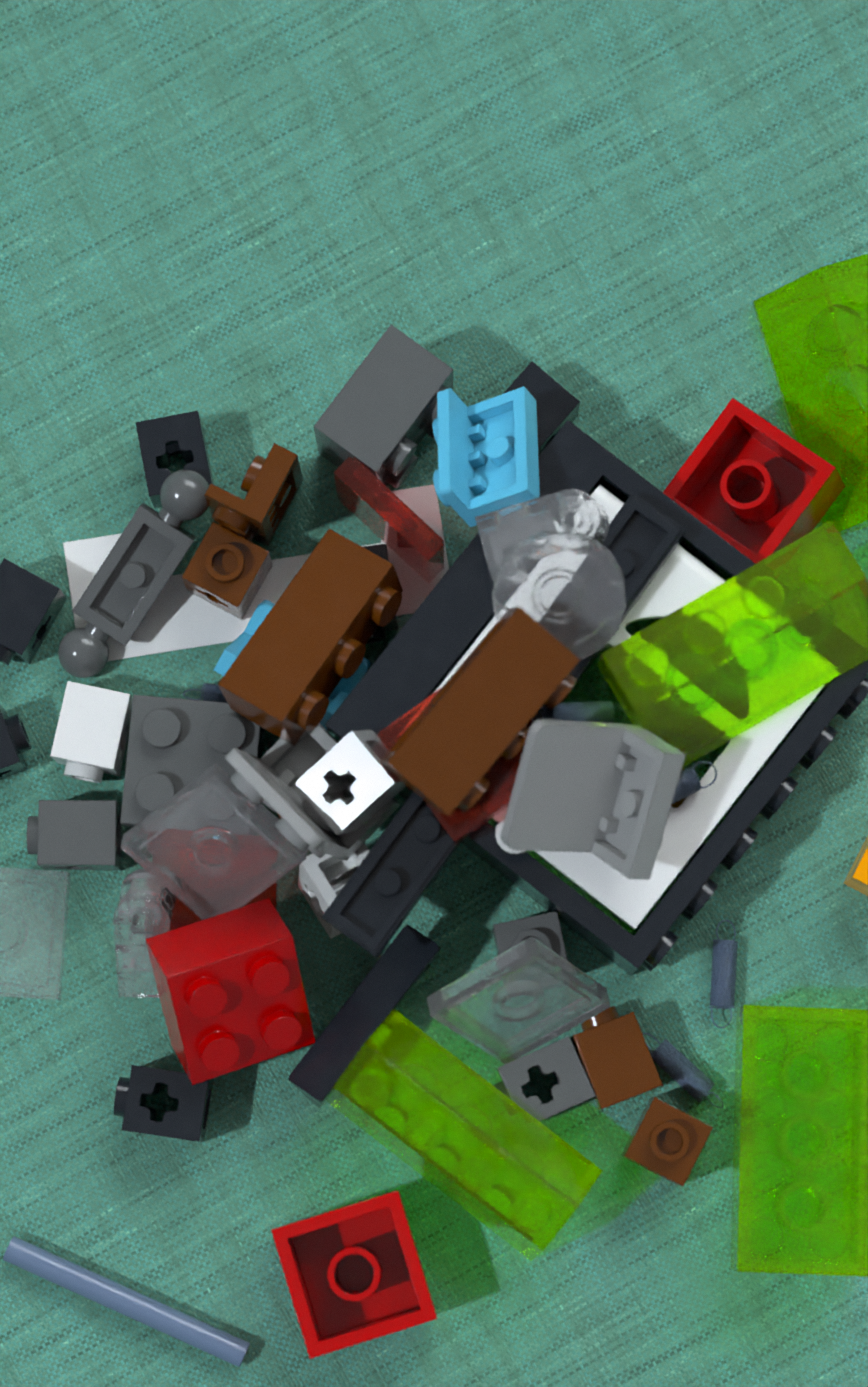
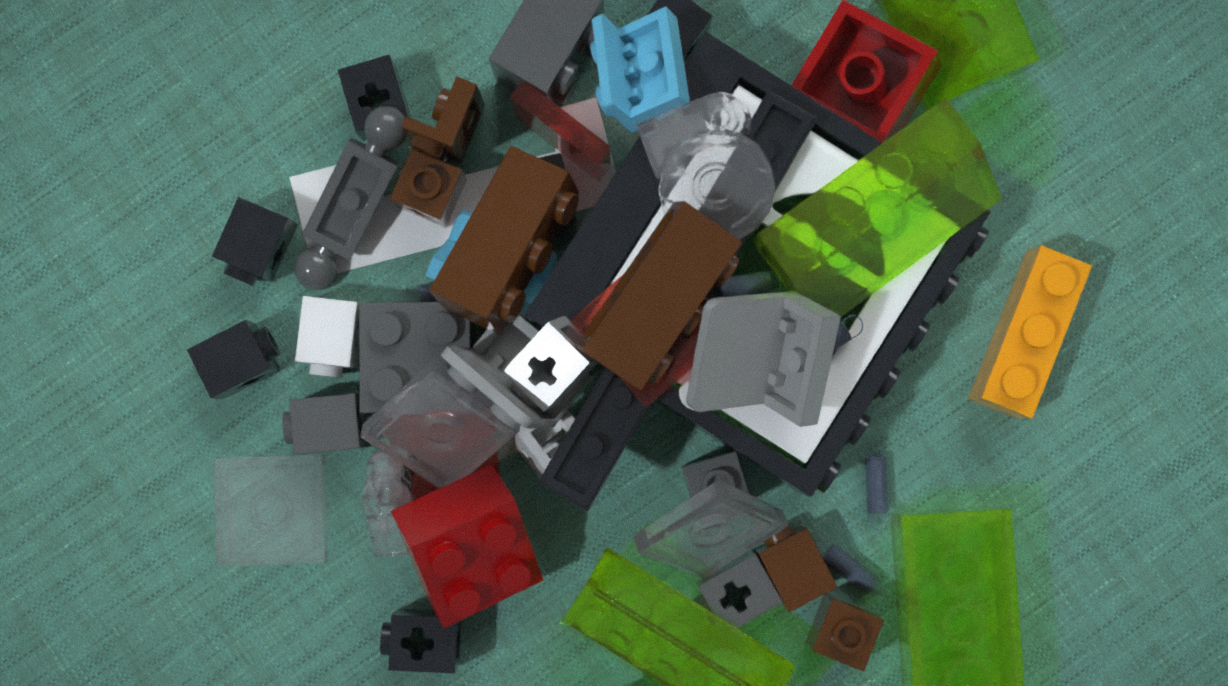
camera: 10 degrees left, 5 degrees up
black slope [288,924,441,1108] -> none

